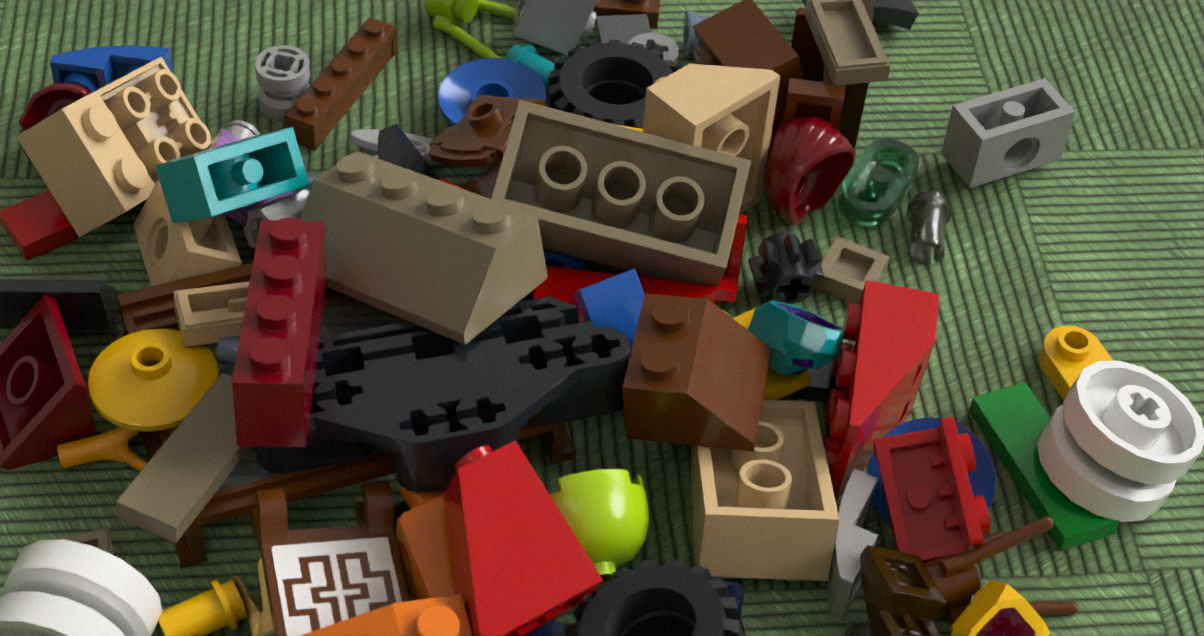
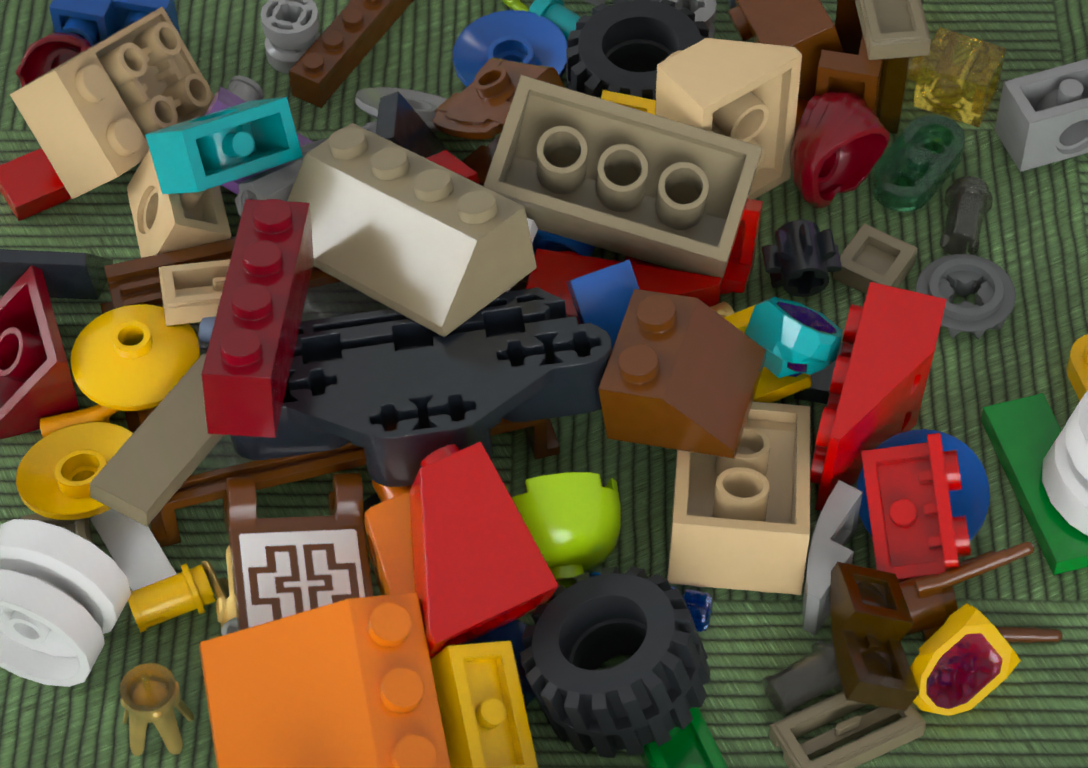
camera: 10 degrees right, 5 degrees up
none -> yellow dish [16,422,133,520]
none -> white sticker [90,509,177,591]
none -> clear yellow brick [909,27,1006,127]
none -> dark grey gear [916,254,1016,340]

